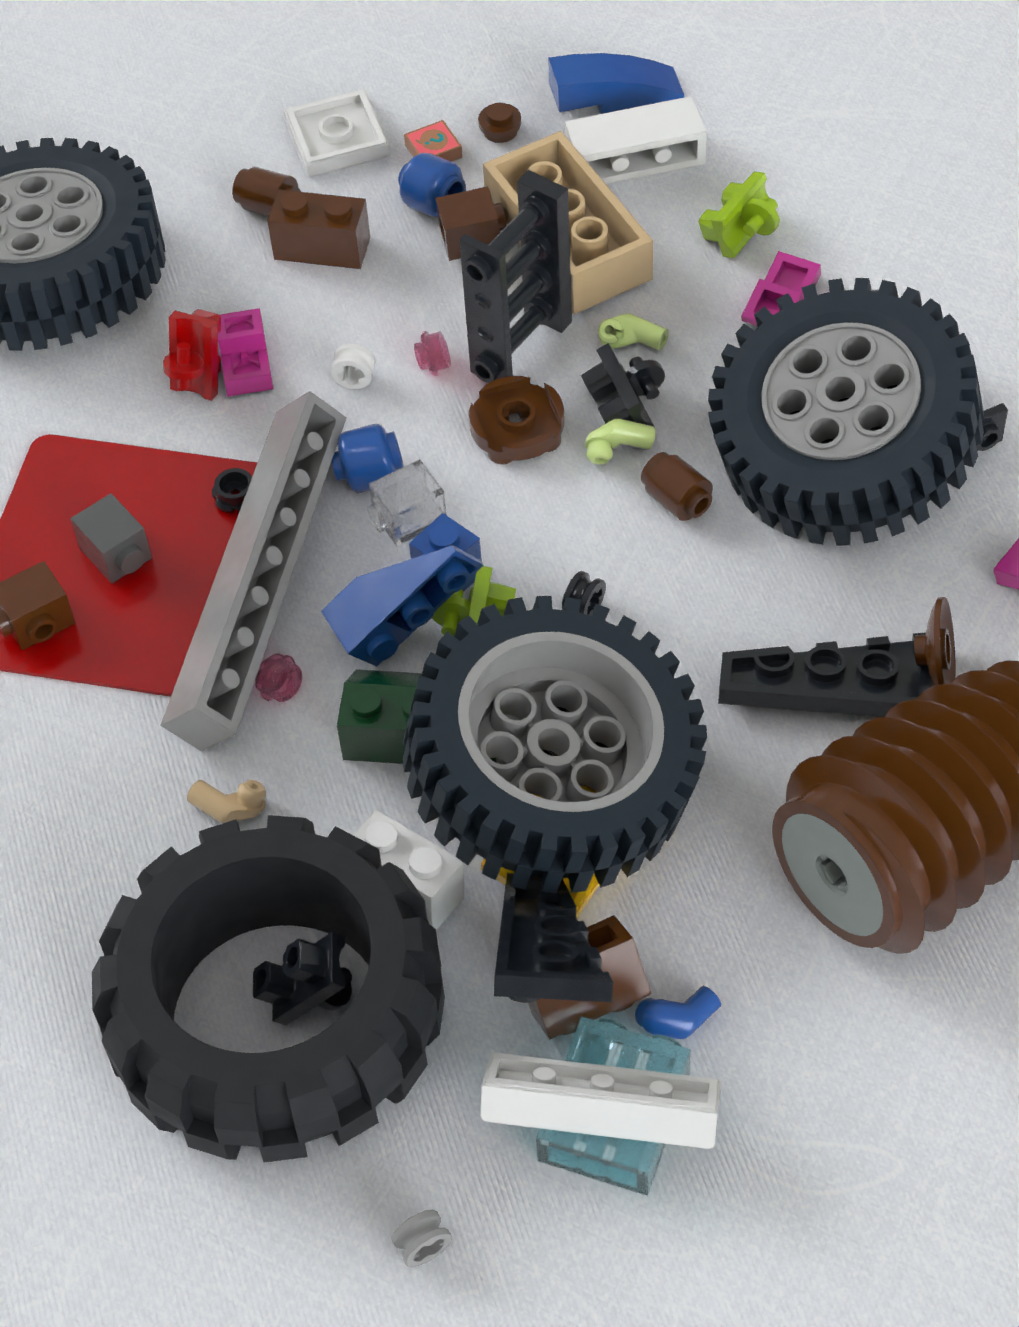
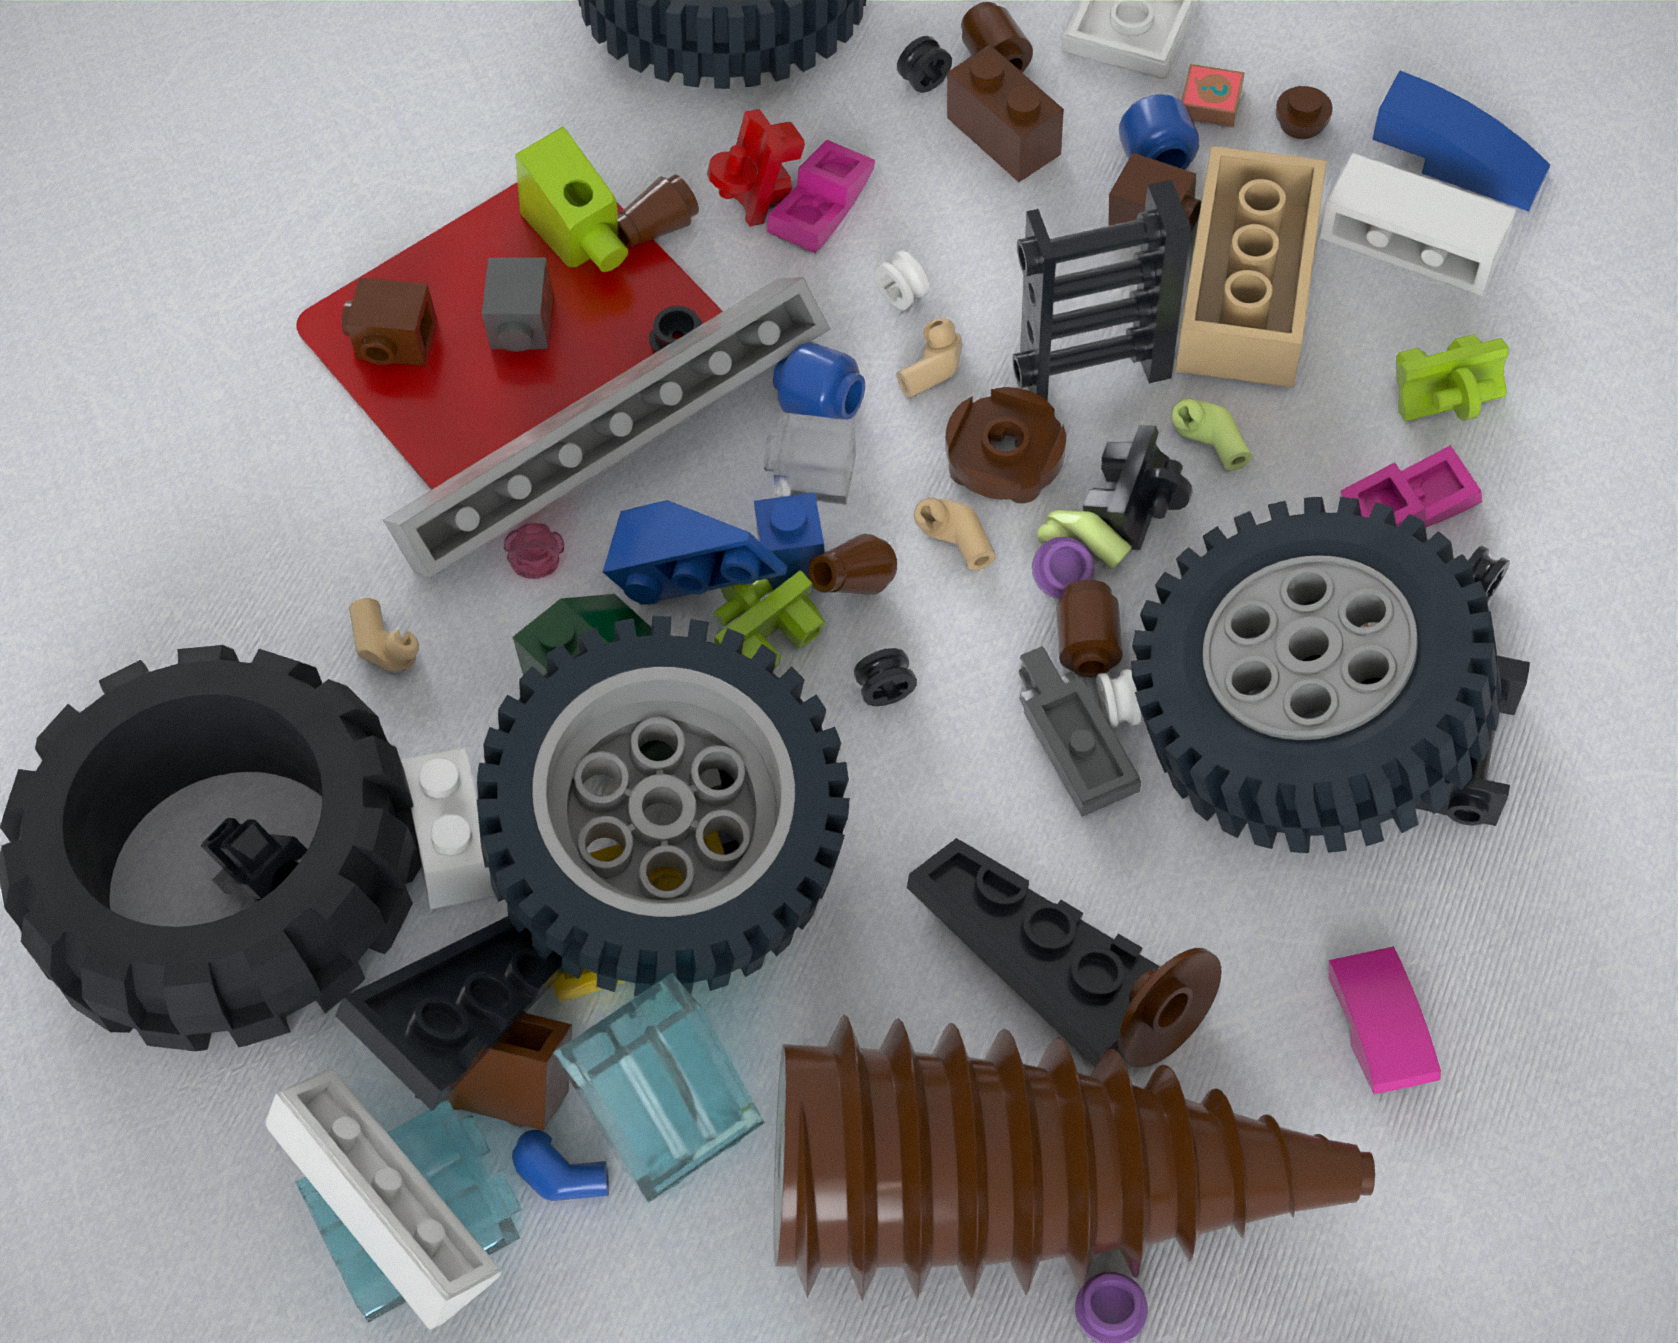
camera: 40 degrees right, 5 degrees up
light grey bush [391,1209,452,1267] -> none
clear pink plate [414,331,451,376] -> none
none -> lime torso [515,126,628,272]
none -> clear light blue brick [553,973,765,1203]
none -> reddish brown cone [617,174,699,249]
none -> reddish brown cone [808,534,897,595]
none -> tan arm [896,318,963,398]
none -> black bush [897,35,952,93]
none -> tan arm [914,497,996,570]
none -> dark grey hinge [1019,646,1141,817]
none -> medium lavender plate [1032,537,1094,599]
none -> white bush [1096,669,1141,730]

